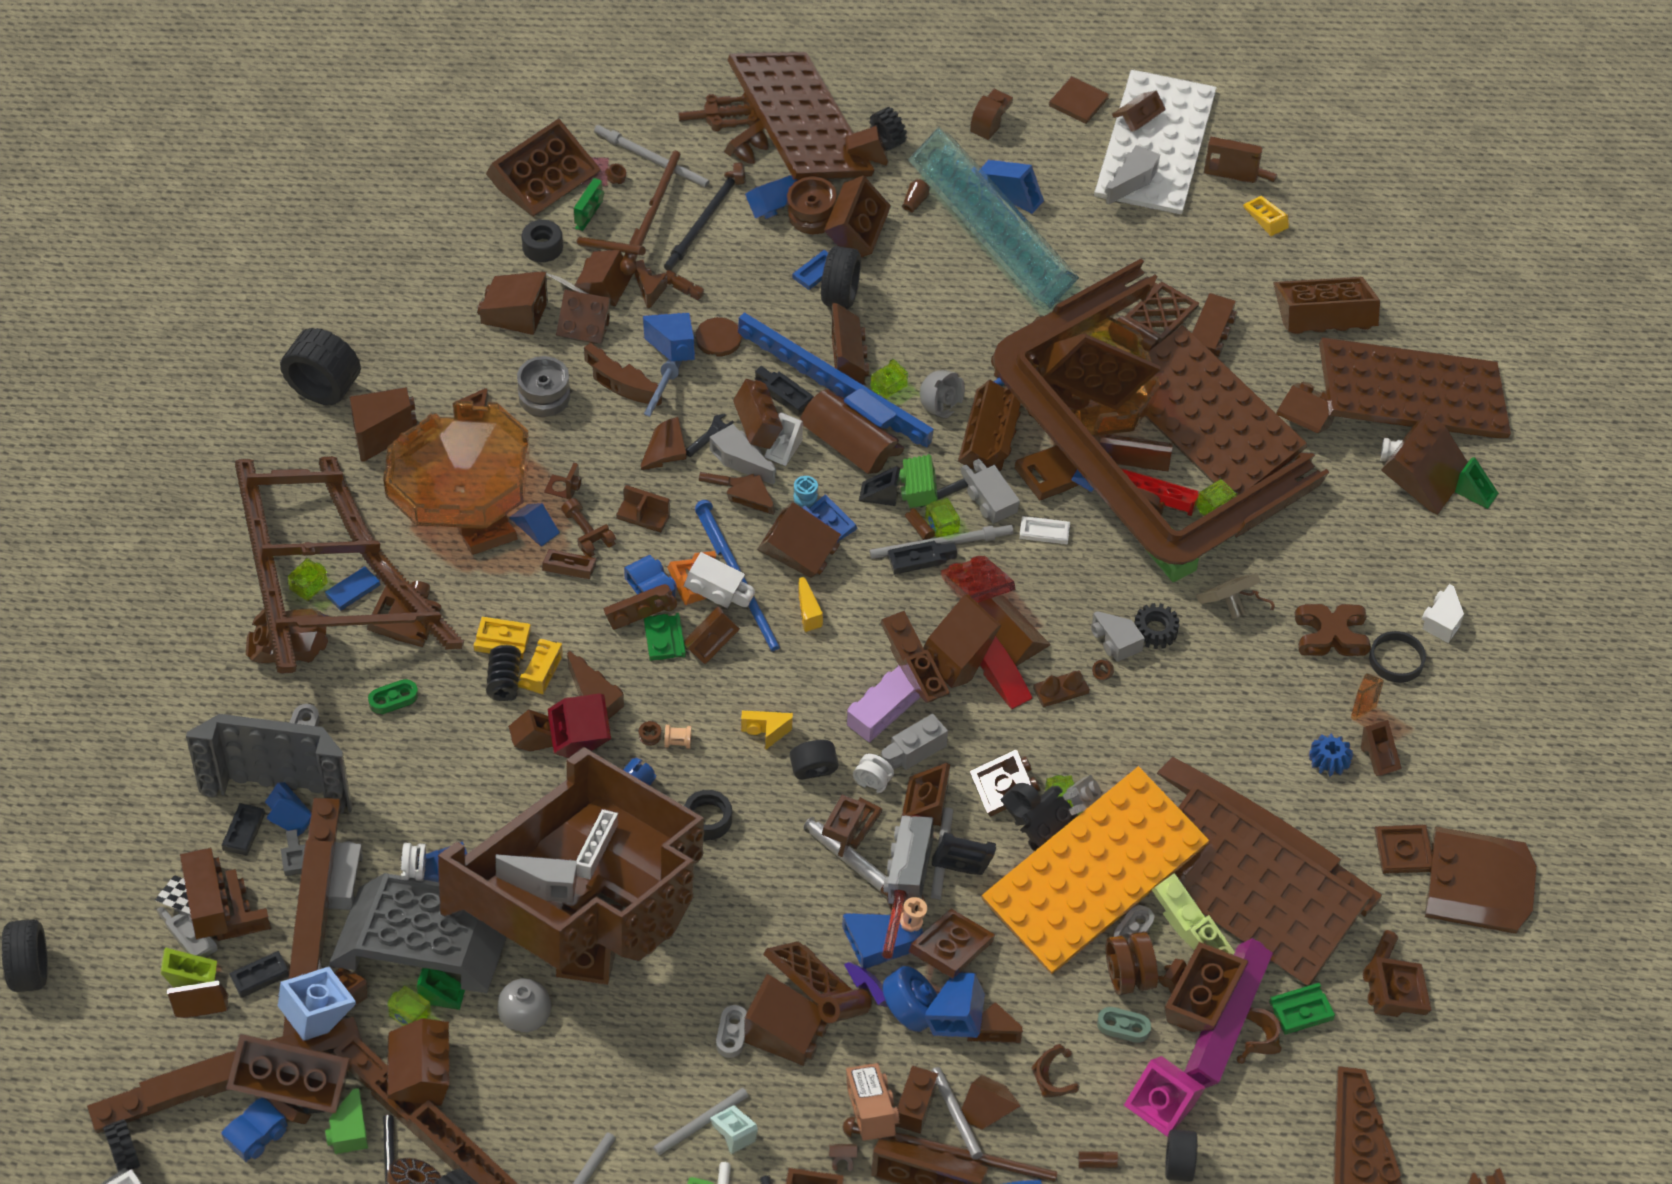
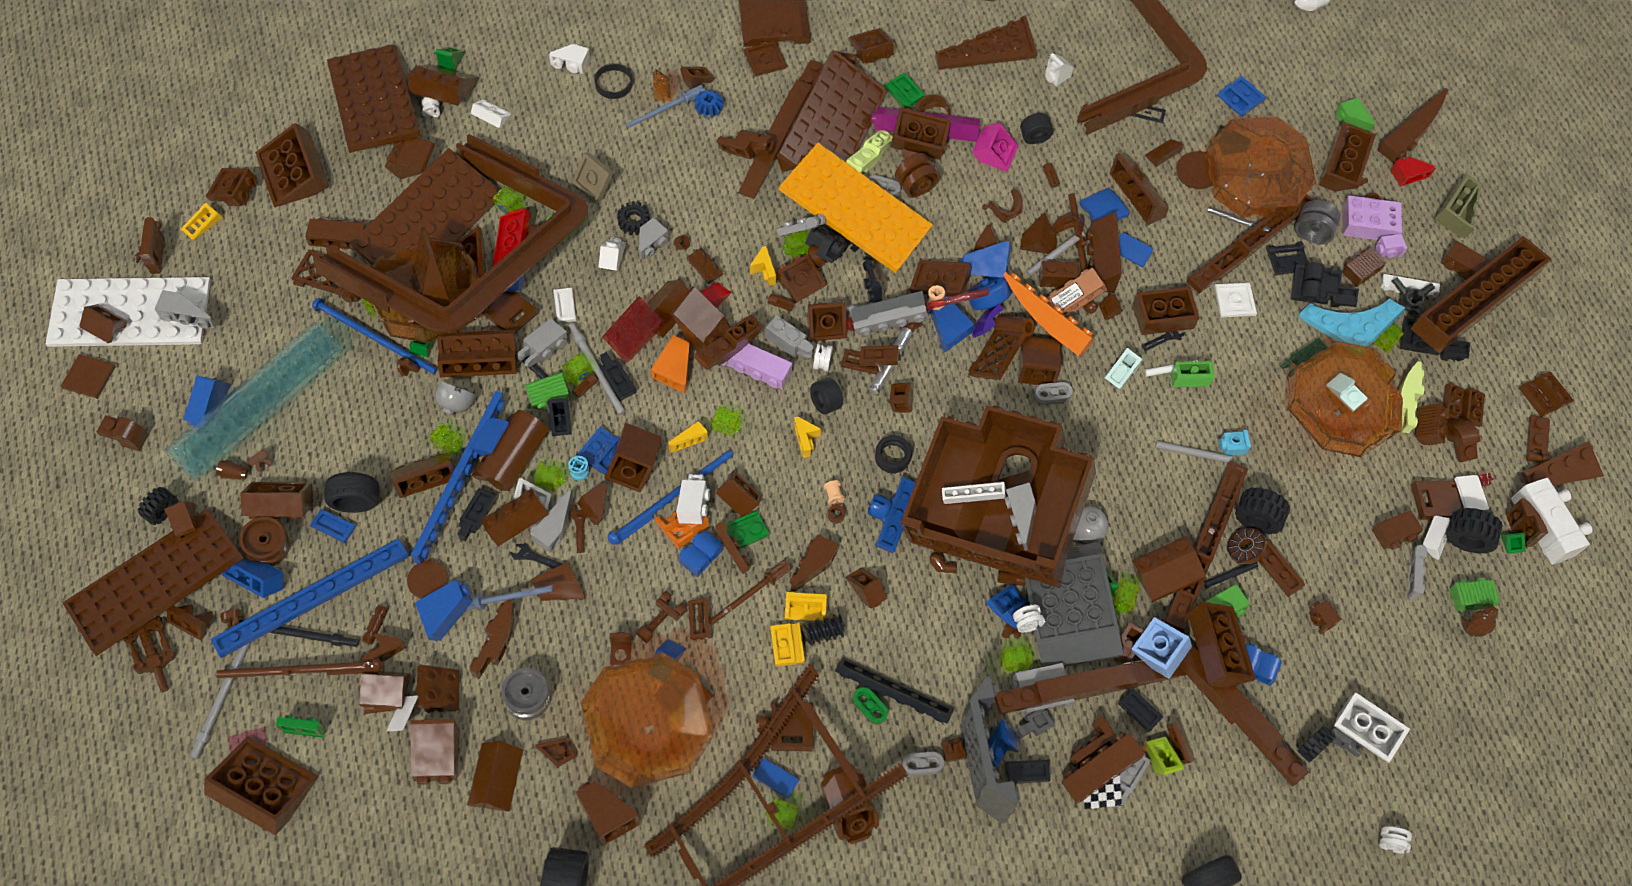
camera: 110 degrees left, 10 degrees up
black tyre [521,220,563,263] -> none
dark red slope [547,693,611,759] -> none
reddish brown bar [577,237,646,255] -> none
reddish brown plate [605,163,626,184] -> none
reddish brown panel [616,485,670,533] -> none
light grey bar [653,1088,749,1156] -> none
sand green plate [1097,1007,1151,1043] -> none
reddish brown piece [1294,604,1371,656] -> none
none -> reddish brown plate [206,168,257,206]
none -> blue plate [210,539,409,658]
none -> reddish brown tile [246,449,271,473]
none -> reddish brown slope [467,741,523,812]
none -> white slope [471,99,511,128]
none -> clear neon green brick [534,461,566,491]
none -> white slope [598,237,626,270]
none -> sand blue piece [626,85,705,127]
none -> orange slope [651,335,690,393]
none -> clear neon green brick [711,406,742,437]
none -> reddish brown piece [711,560,792,626]
none -> reddish brown plate [717,130,776,159]
none -> yellow slope [750,246,776,286]
none -> reddish brown piece [767,293,795,312]
none -> black plate [835,657,954,724]
none -> reddish brown brick [889,383,913,413]
none -> clear neon green brick [1000,645,1033,673]
none -> orange slope [1004,272,1095,357]
none -> reddish brown helmet [1052,215,1087,247]

